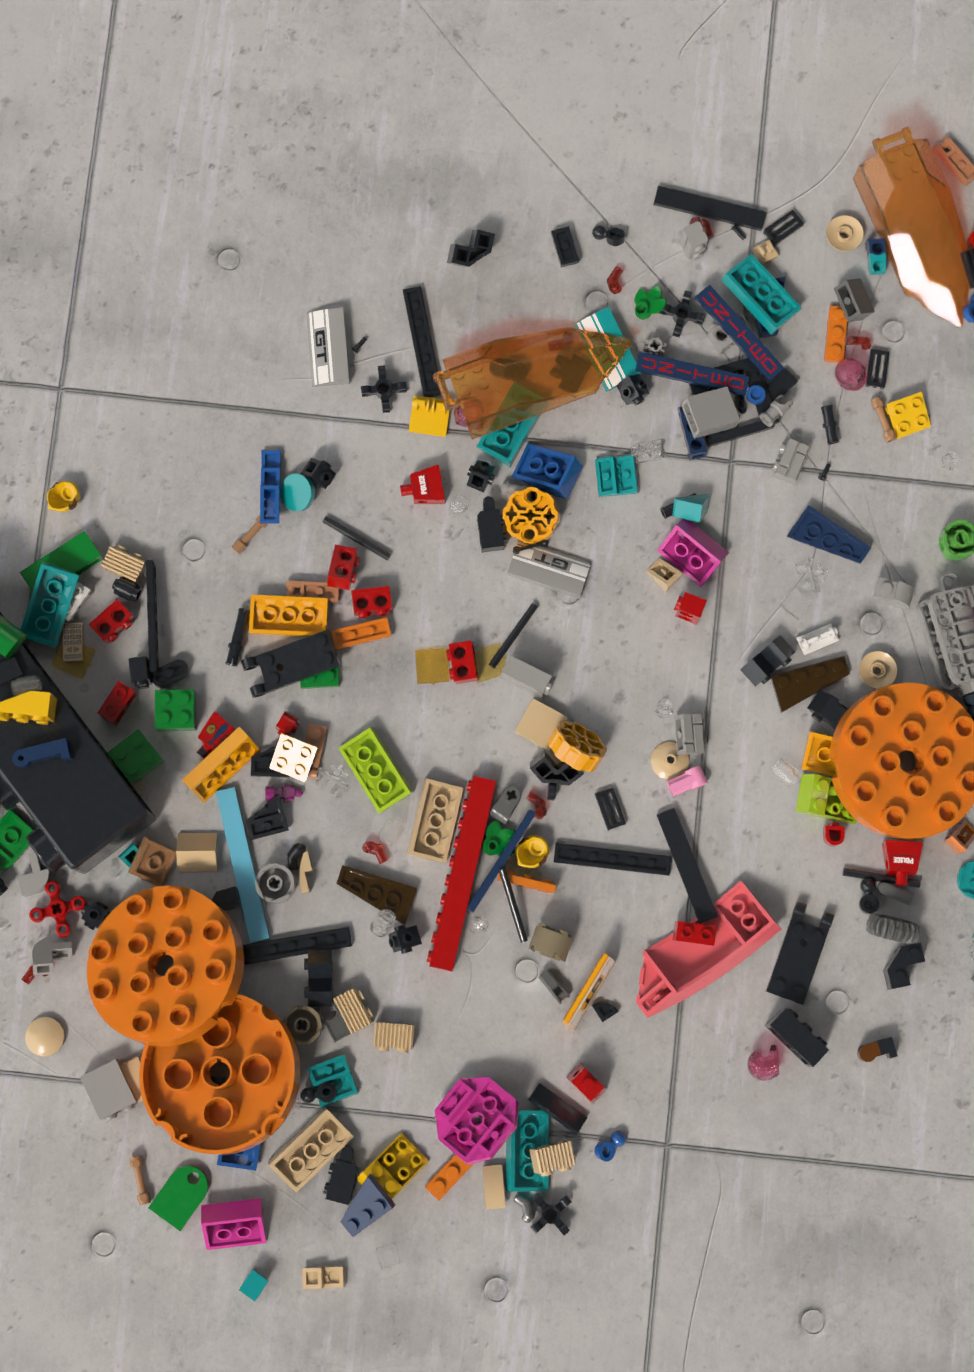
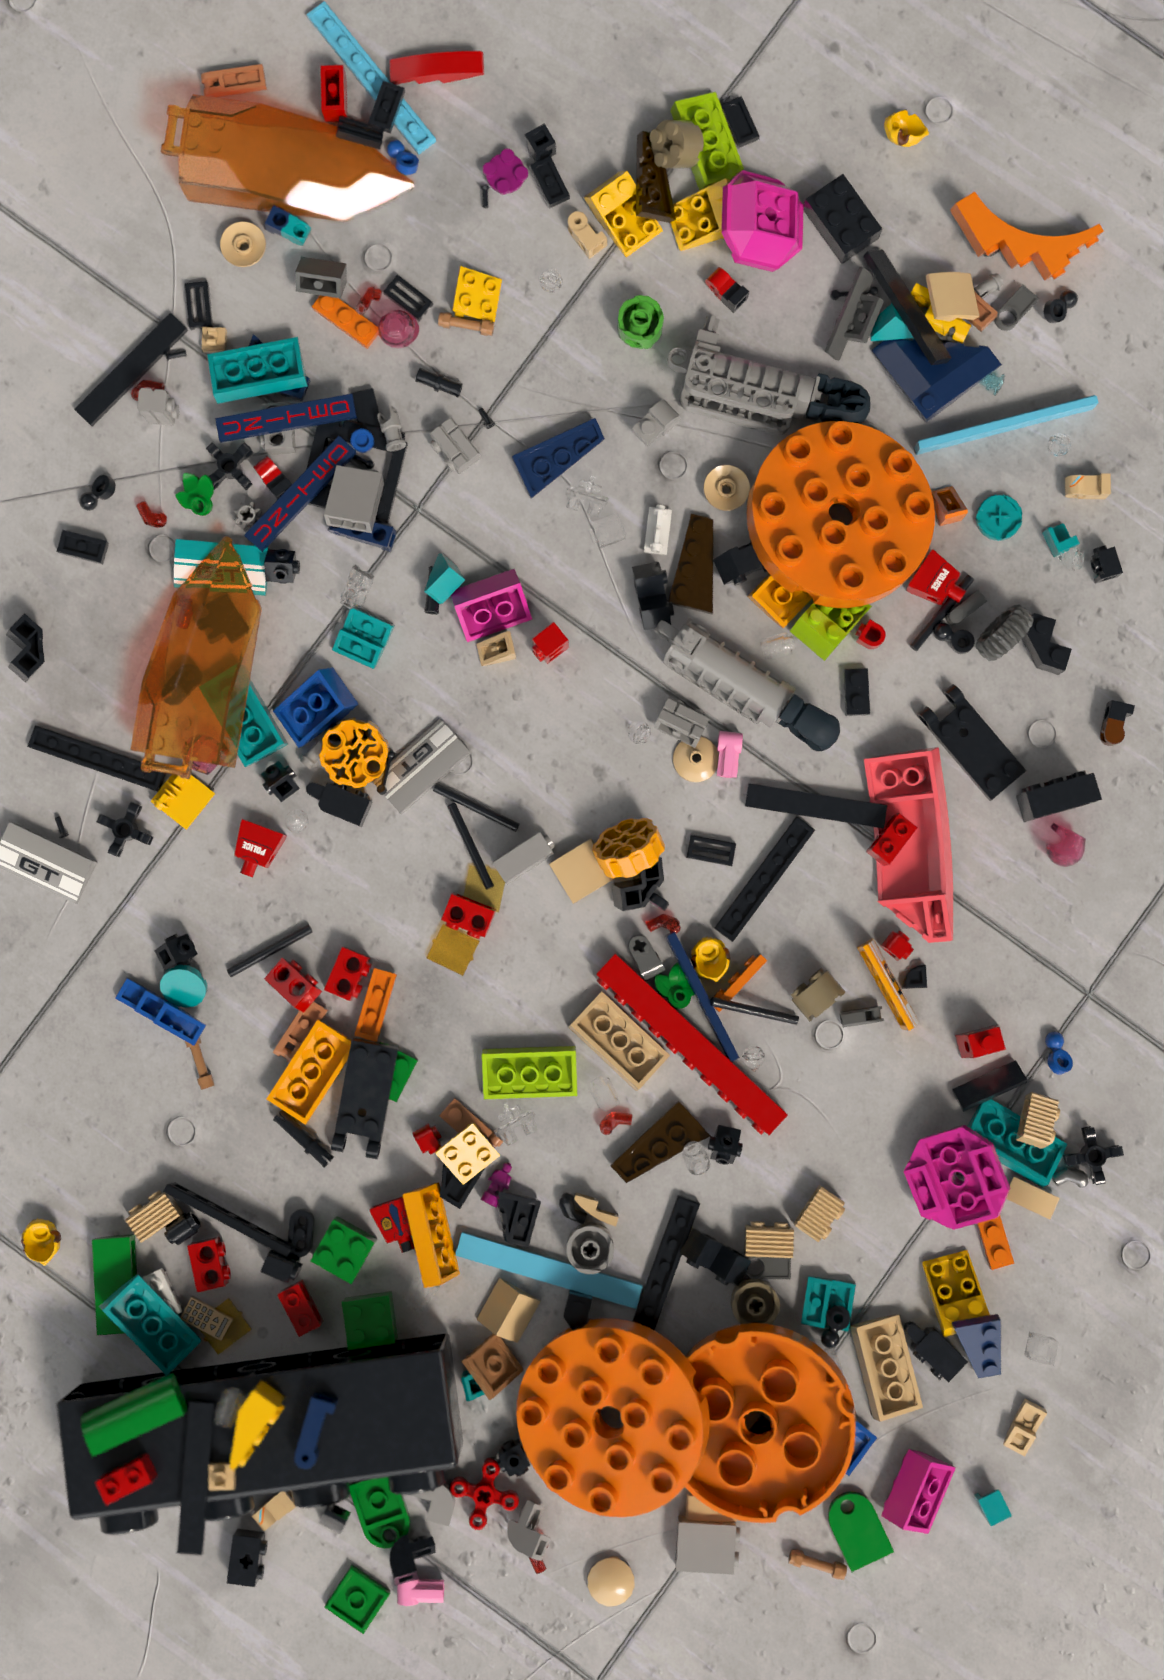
camera: 50 degrees left, 5 degrees up
none -> leg [253,456,292,500]
none -> black piece [433,783,520,832]
none -> light grey piece [654,618,840,752]
none -> black plate [844,668,870,716]
none -> red plate [880,931,914,961]

